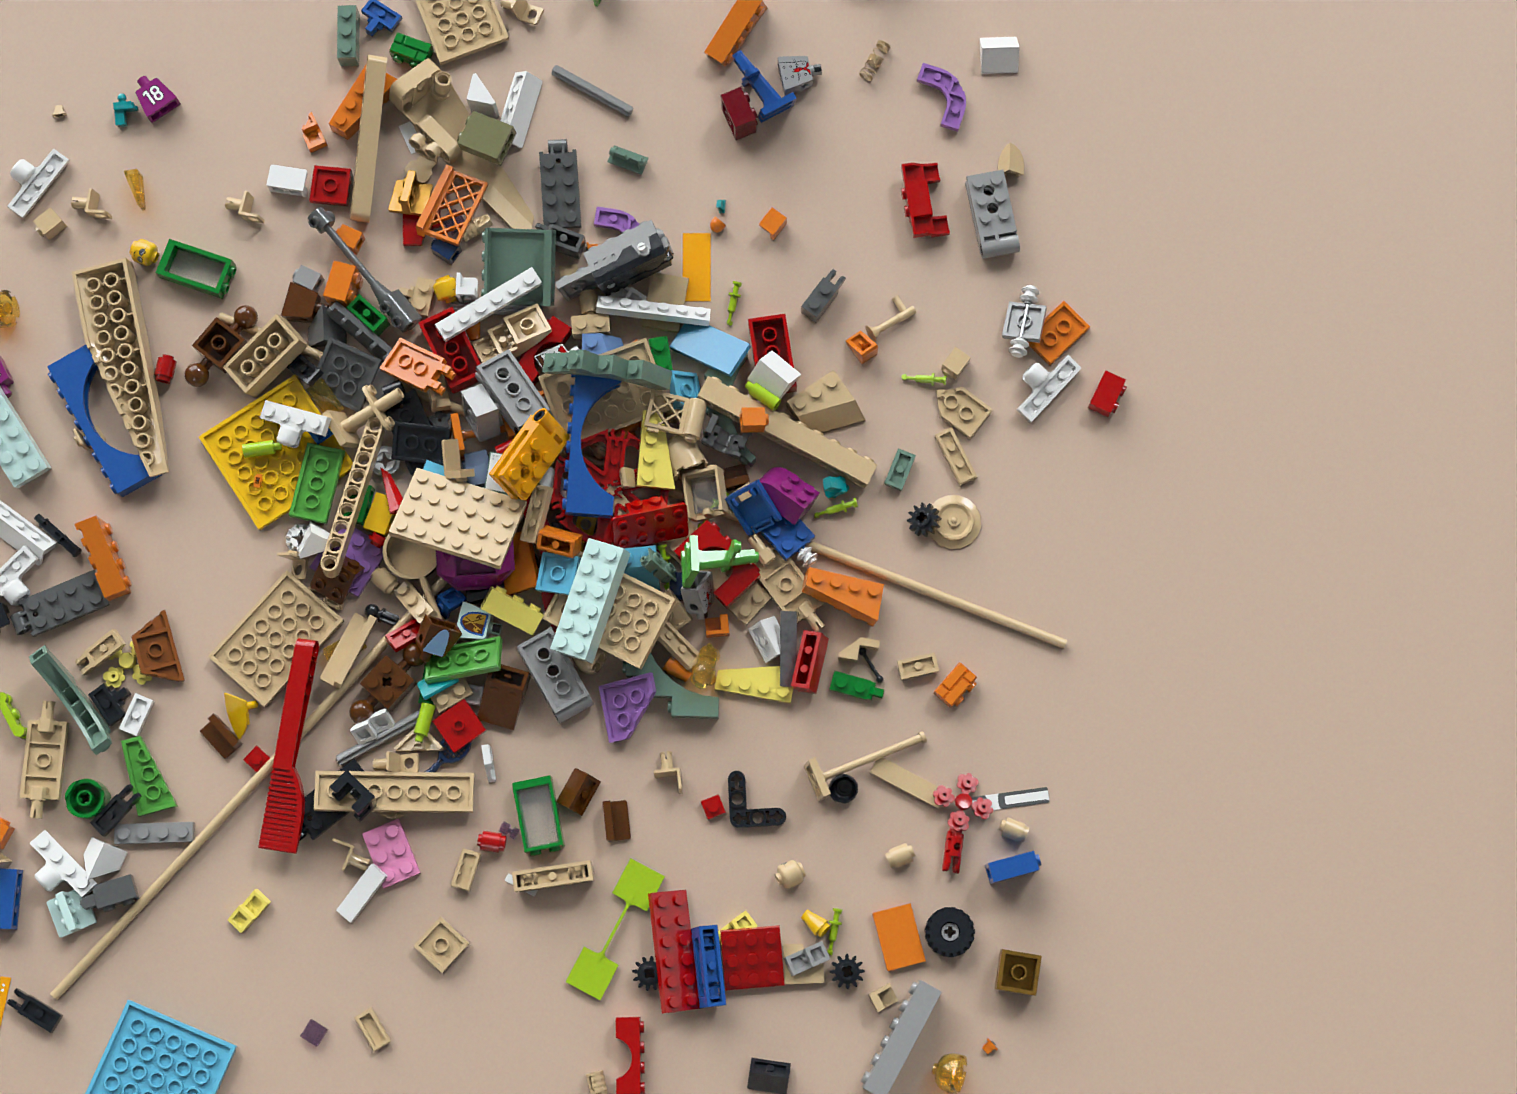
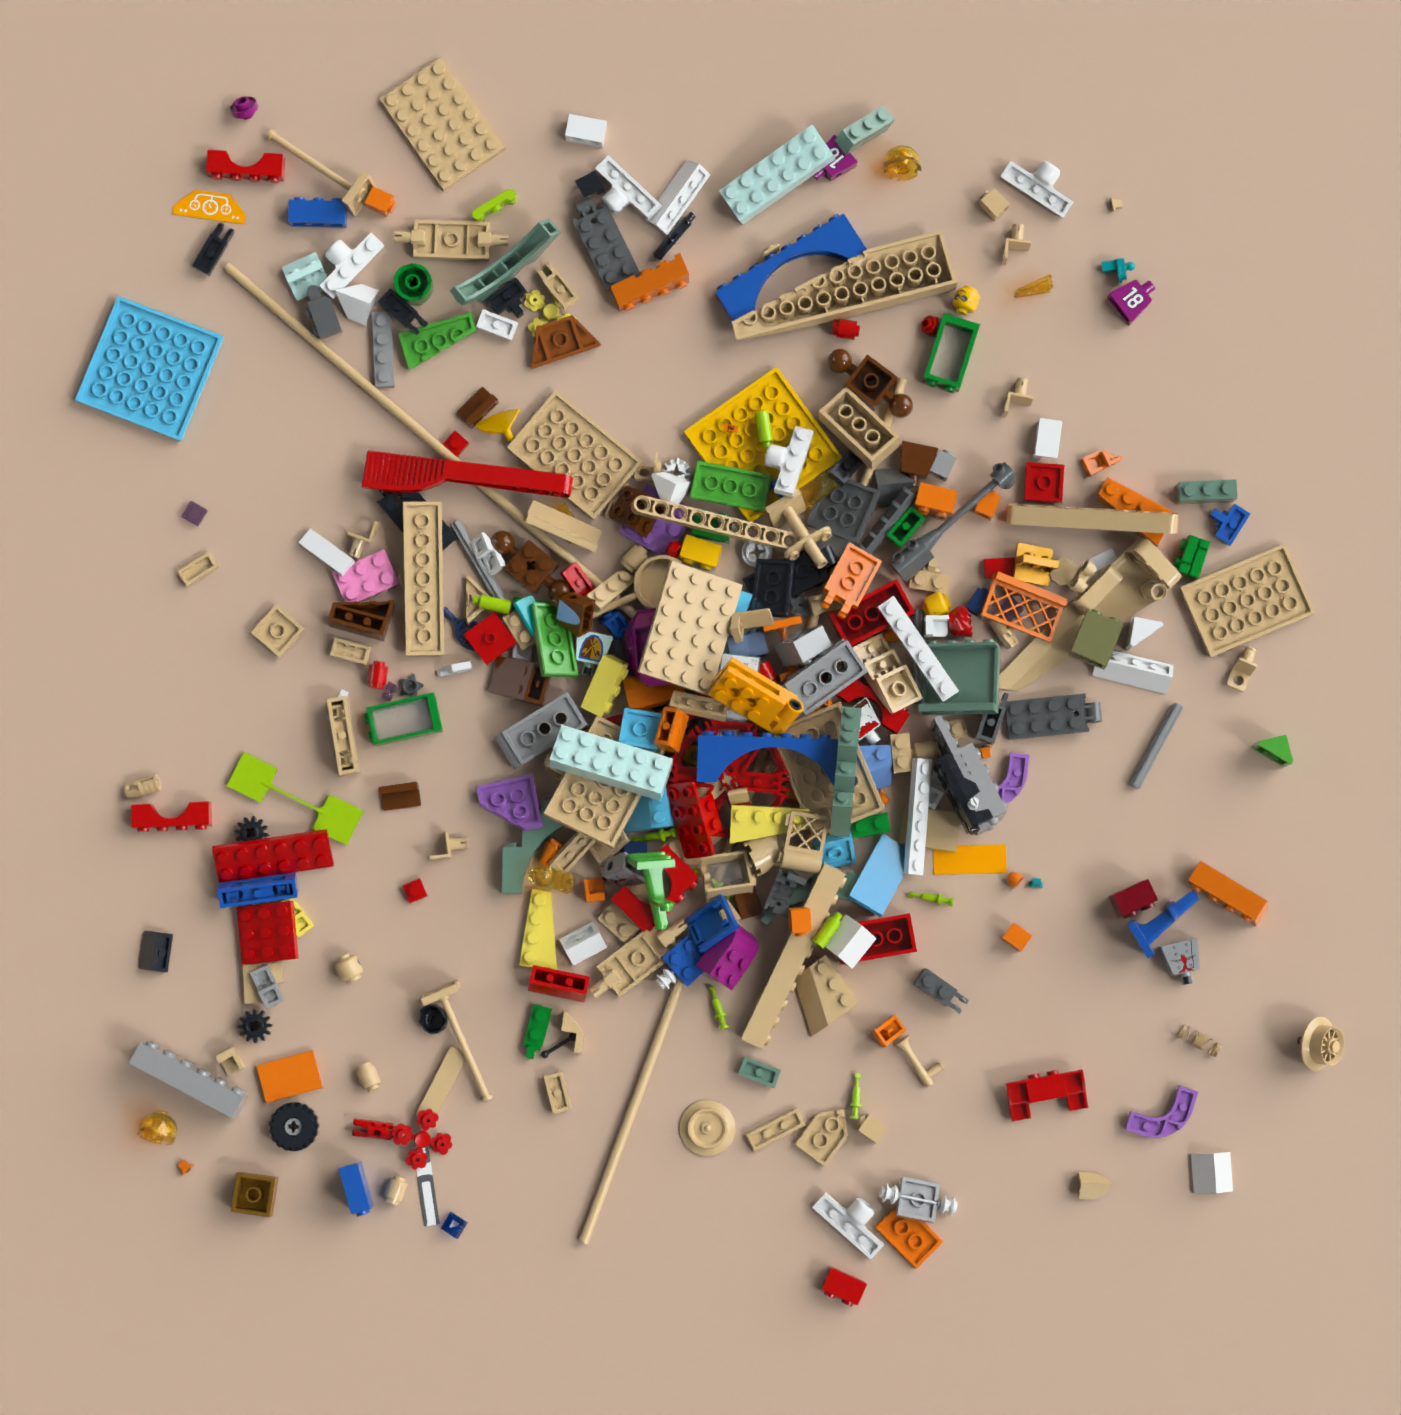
camera: 85 degrees right, 5 degrees up
light yellow slope [227,889,271,933] -> none
black panel [329,770,377,822] -> none
black axle [365,604,399,626] -> none
tan bracket [373,752,419,772] -> none
bar [380,467,403,514] -> none
reddish brown panel [557,768,601,816] -> none
sand green hinge [607,145,649,175] -> none
sand green hinge [640,548,677,583] -> none
black beam [728,771,786,828] -> none
flat silver sticker [780,611,797,687] -> none
yellow cone [801,910,831,938] -> none
orange wedge [802,567,884,627] -> none
teal piece [822,476,849,499] -> none
lime piece [827,908,842,956] -> none
black gear [907,502,942,537] -> none
orange brick [934,662,977,708] -> none
light grey hinge [965,170,1020,259] -> none
none -> reddish brown wedge [327,600,395,642]
none -> dark grey plate [399,674,424,697]
none -> clear blue tile [441,1212,468,1239]
none -> red plate [921,315,938,337]
none -> red hair [948,606,973,637]

